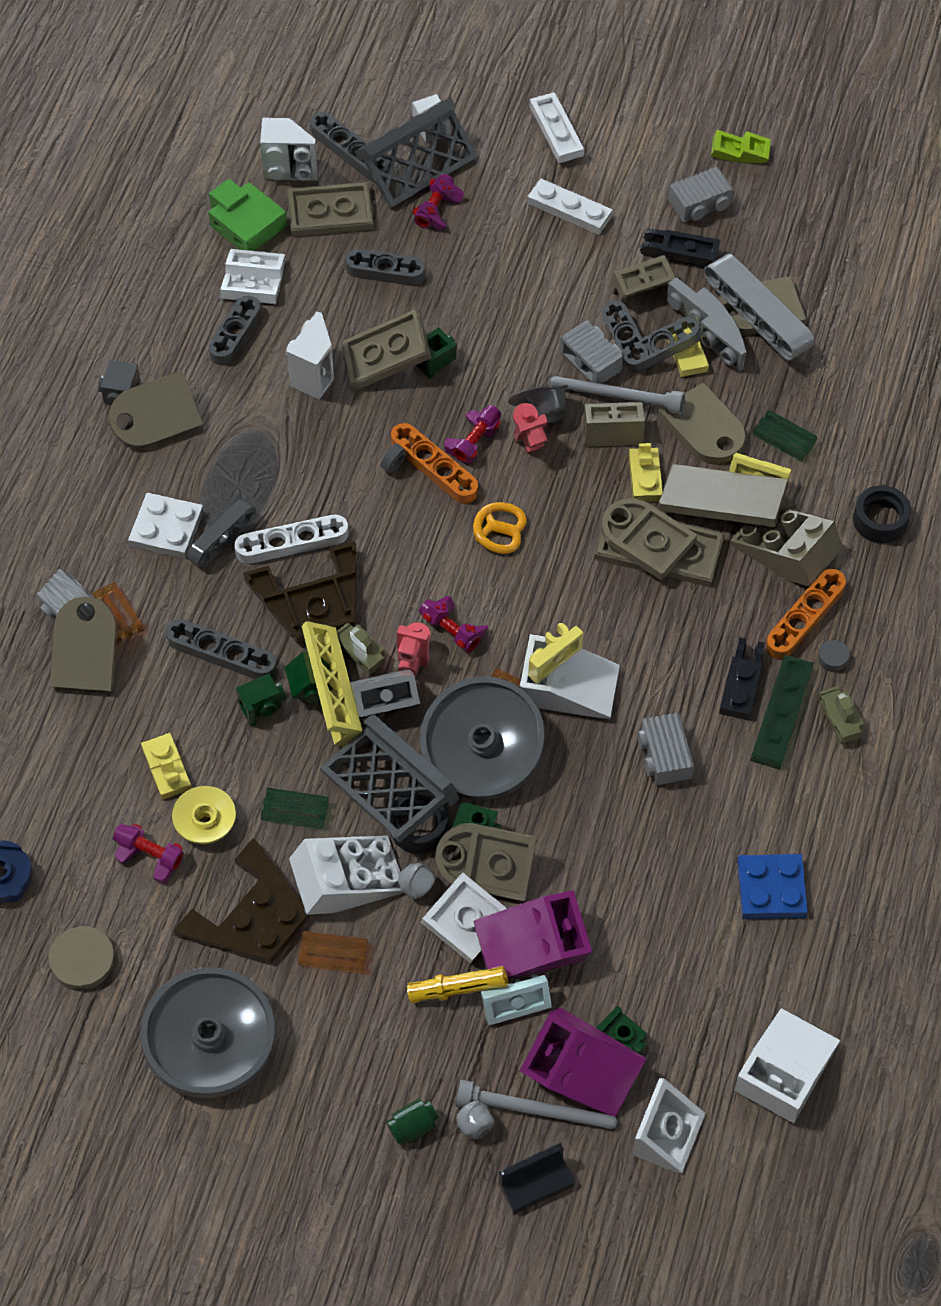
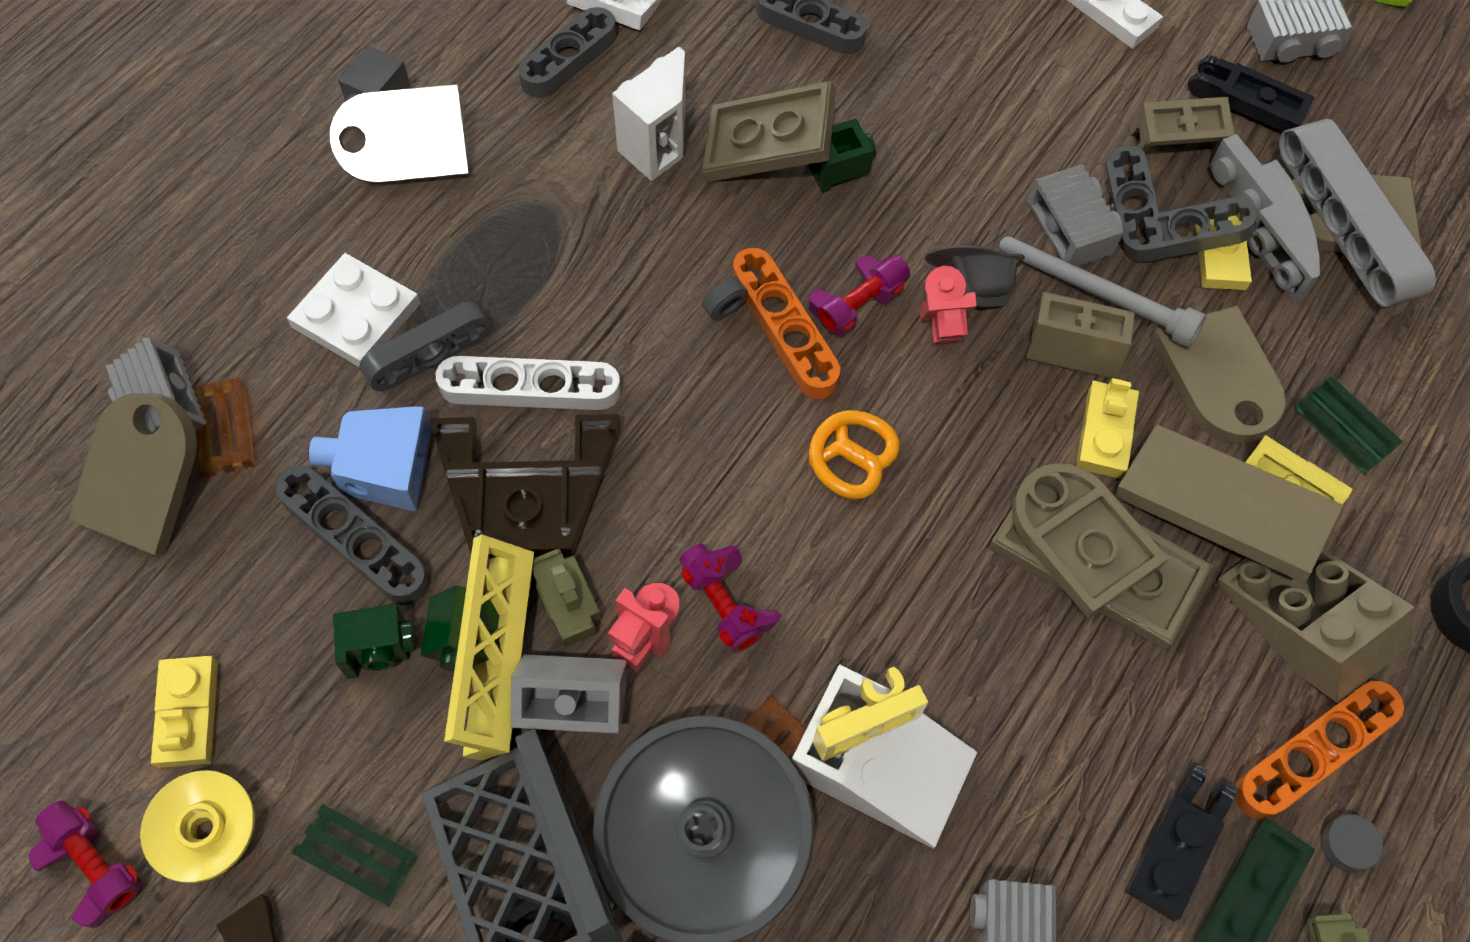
camera: 15 degrees right, 5 degrees up
none -> light blue torso [309,406,432,511]

